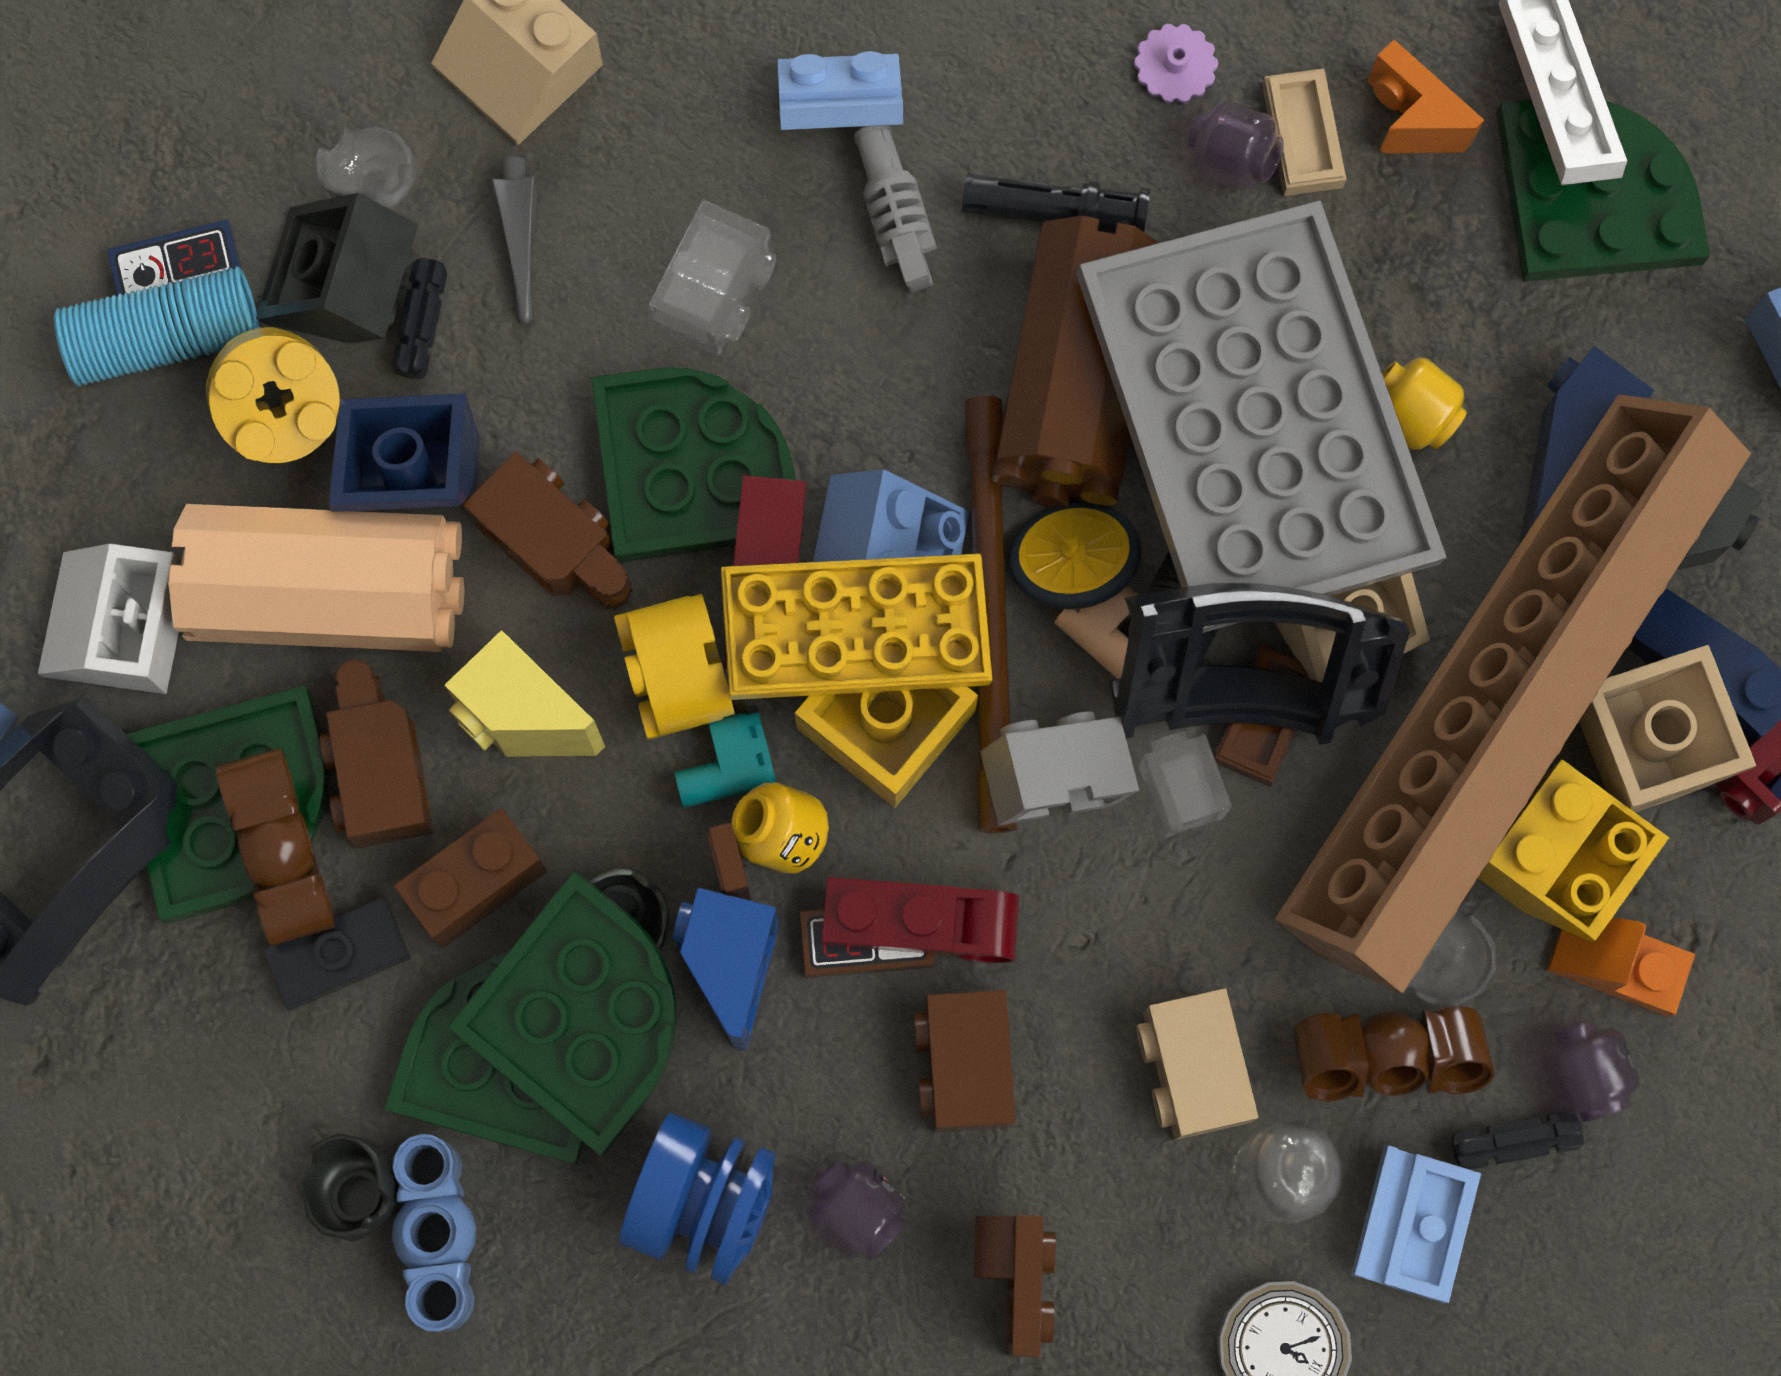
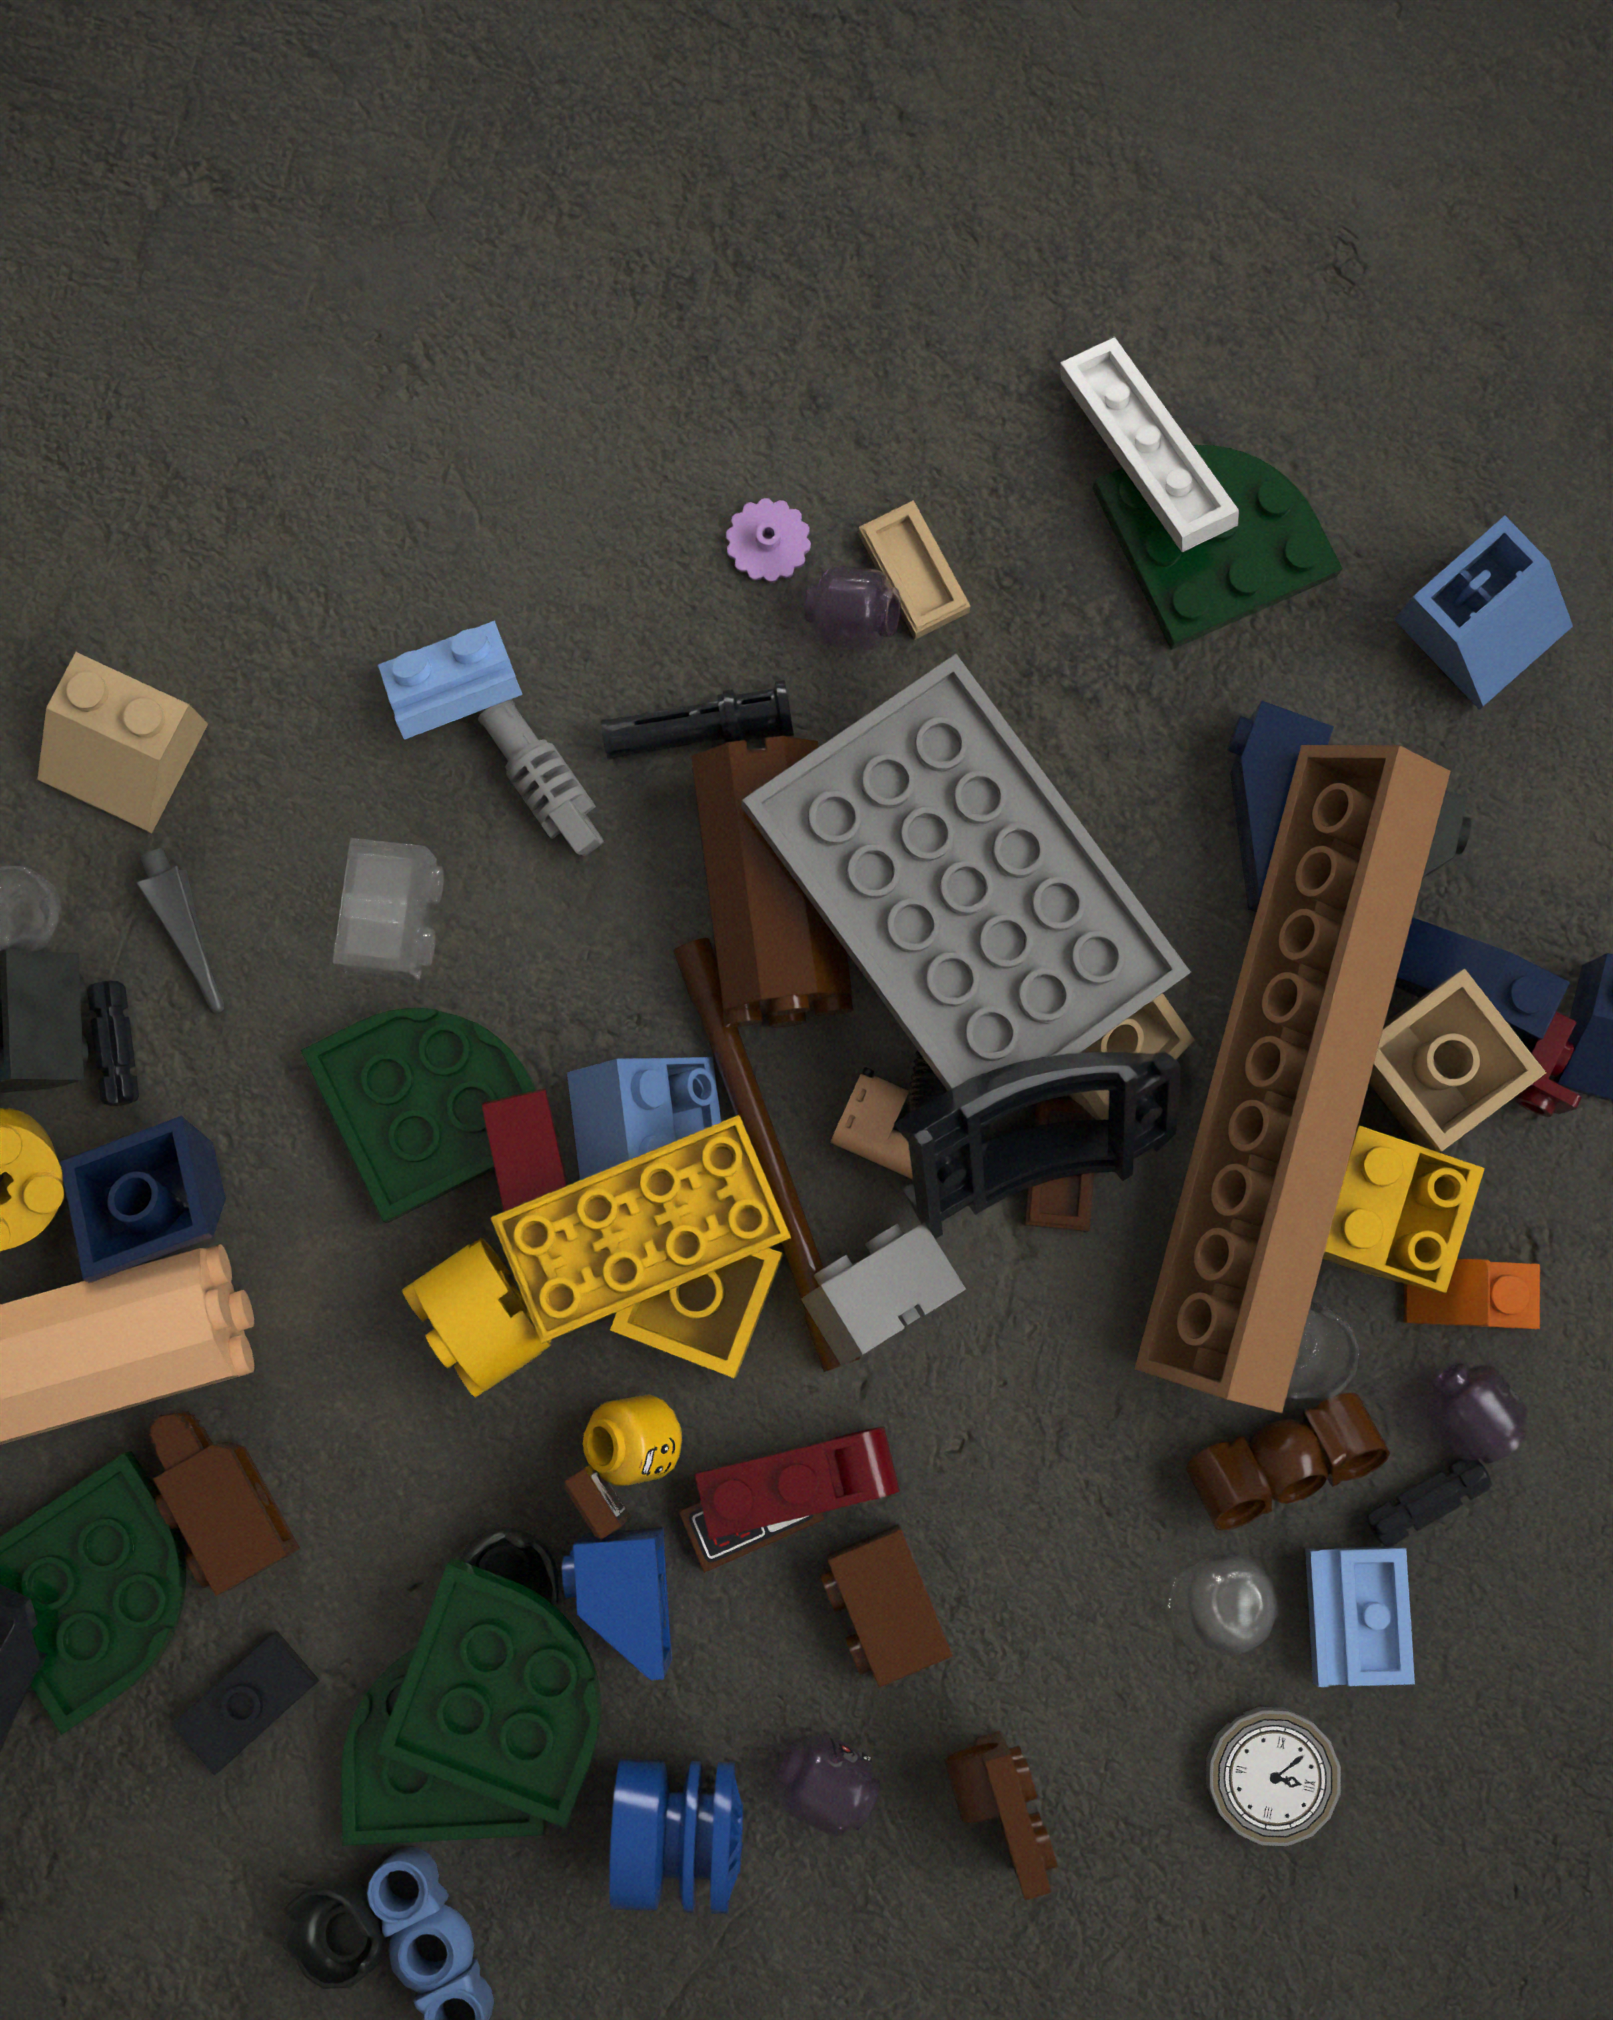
camera: 15 degrees left, 5 degrees up
reddish brown piece [216,748,335,946] -> none
reddish brown brick [394,807,548,948] -> none
light yellow slope [445,630,605,757] -> none
reddish brown hinge [463,451,633,610] -> none
teal piece [674,705,776,808] -> none
yellow wheel [1009,502,1142,609] -> none
tan brick [1136,988,1259,1140] -> none
clear brick [1139,732,1232,838] -> none
orange slope [1367,40,1484,154] -> none
yellow head [1382,358,1467,450] -> none

